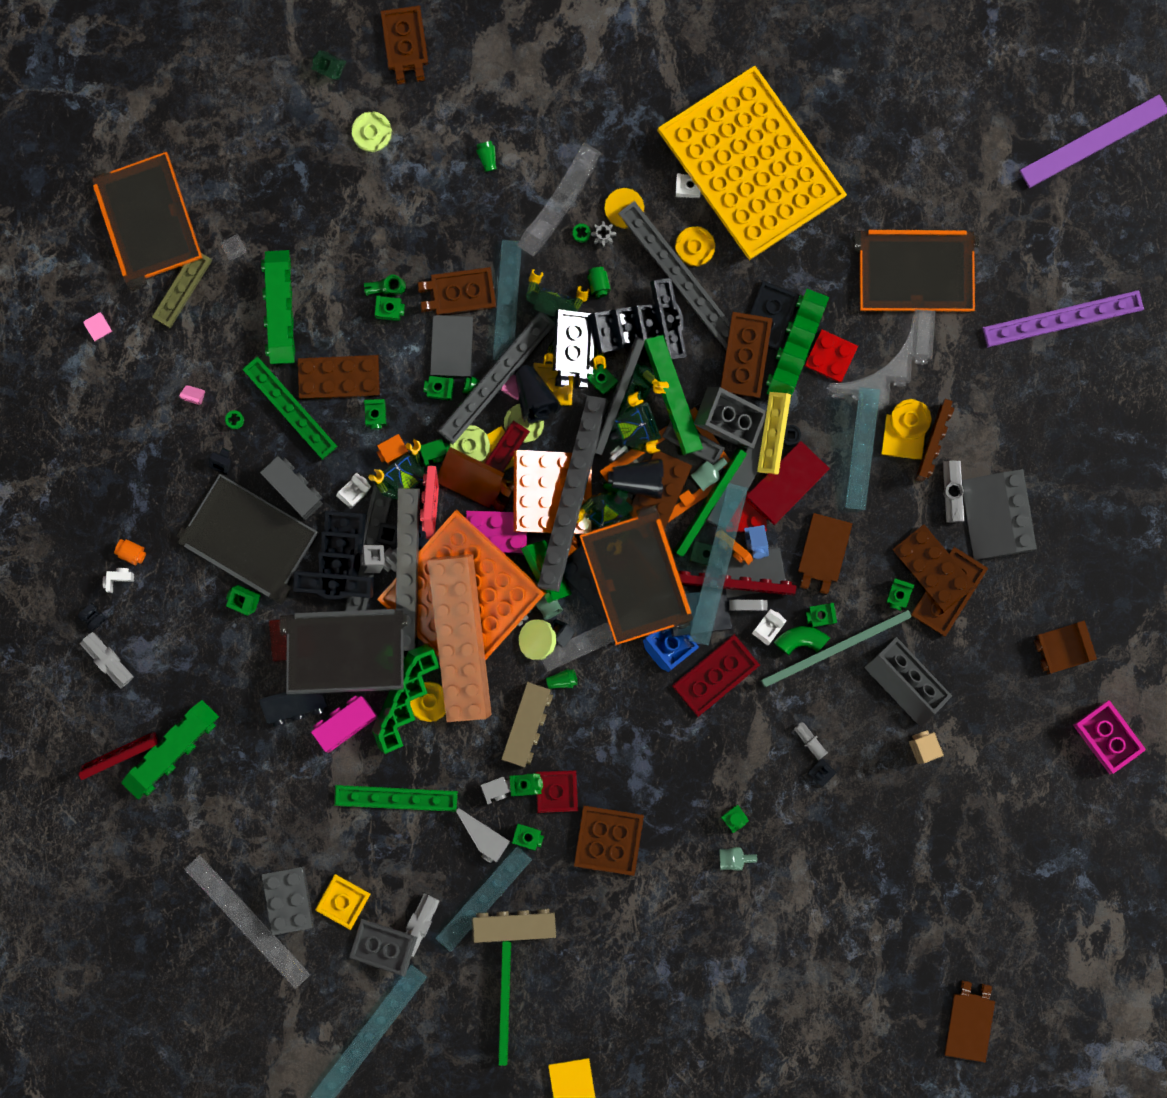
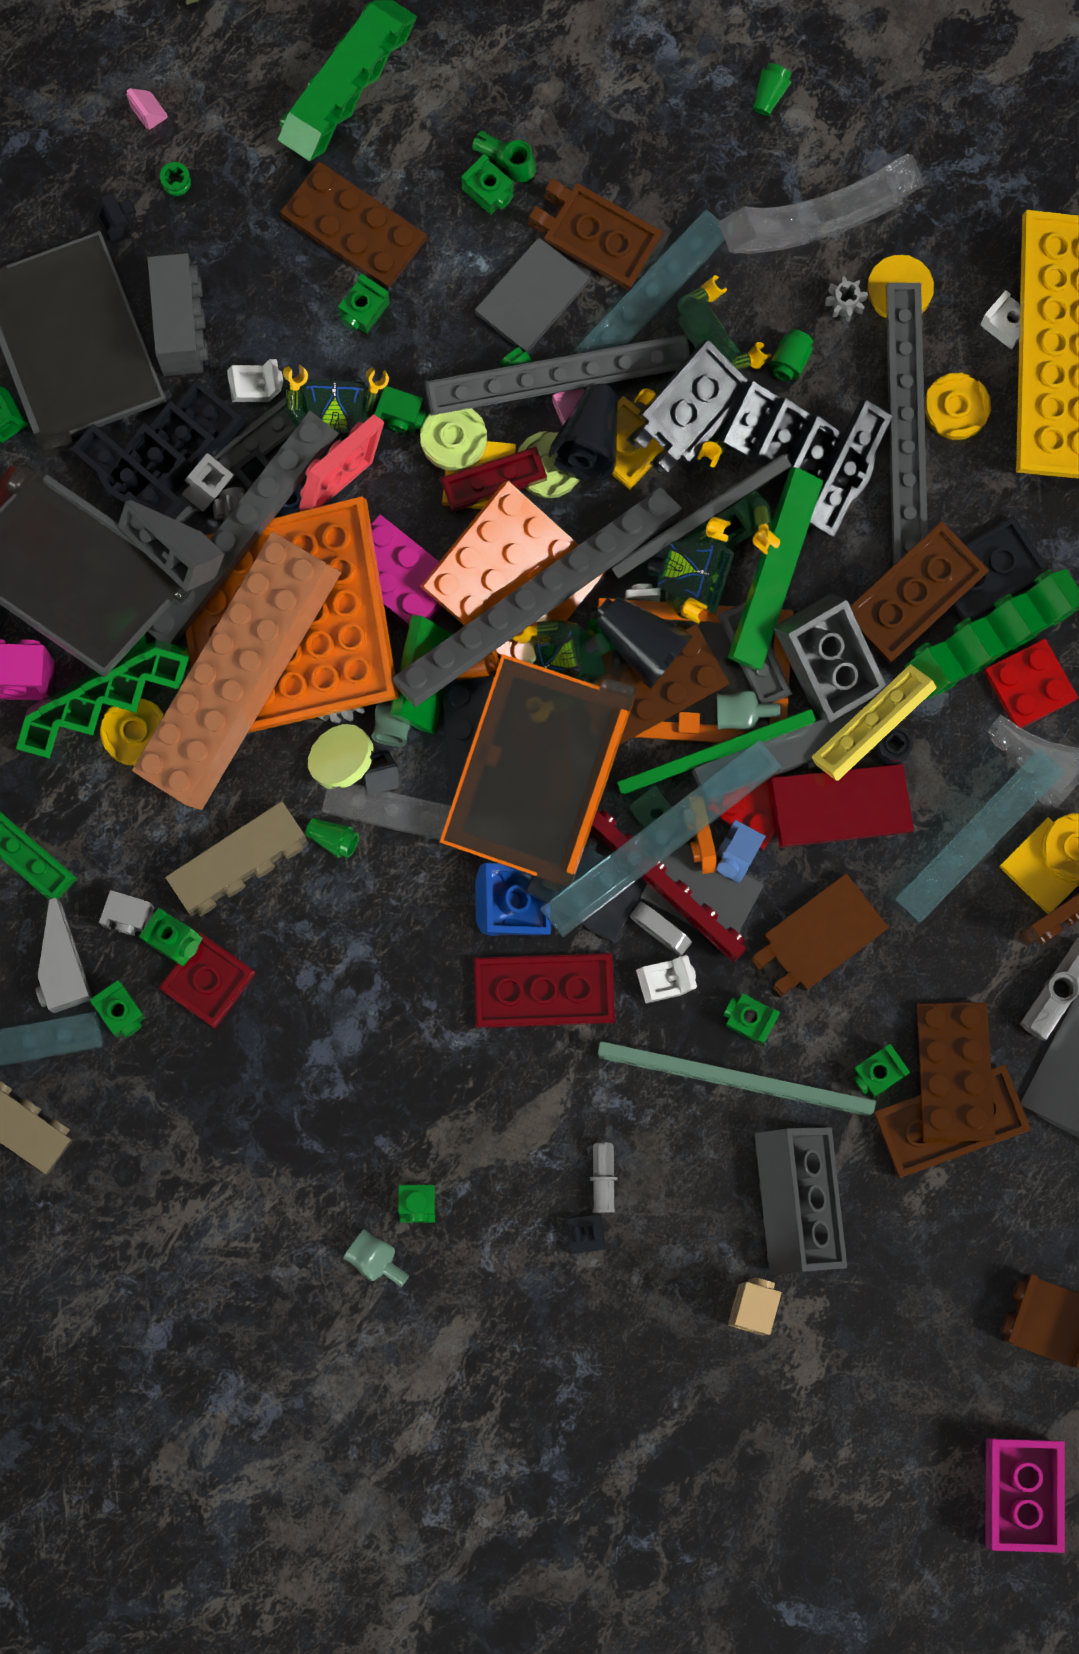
camera: 35 degrees right, 5 degrees down
green plate [242,356,338,460] -> none
orange brick [377,434,409,465] -> none
green brick [424,376,454,401] -> none
reddish brown tile [438,447,514,512] -> none
green bush [573,223,590,243] -> none
reddish brown plate [574,806,644,876] -> none
green brick [587,364,618,397] -> none
green cylinder [773,626,830,656] -> none
none -> dark grey slope [118,500,224,592]

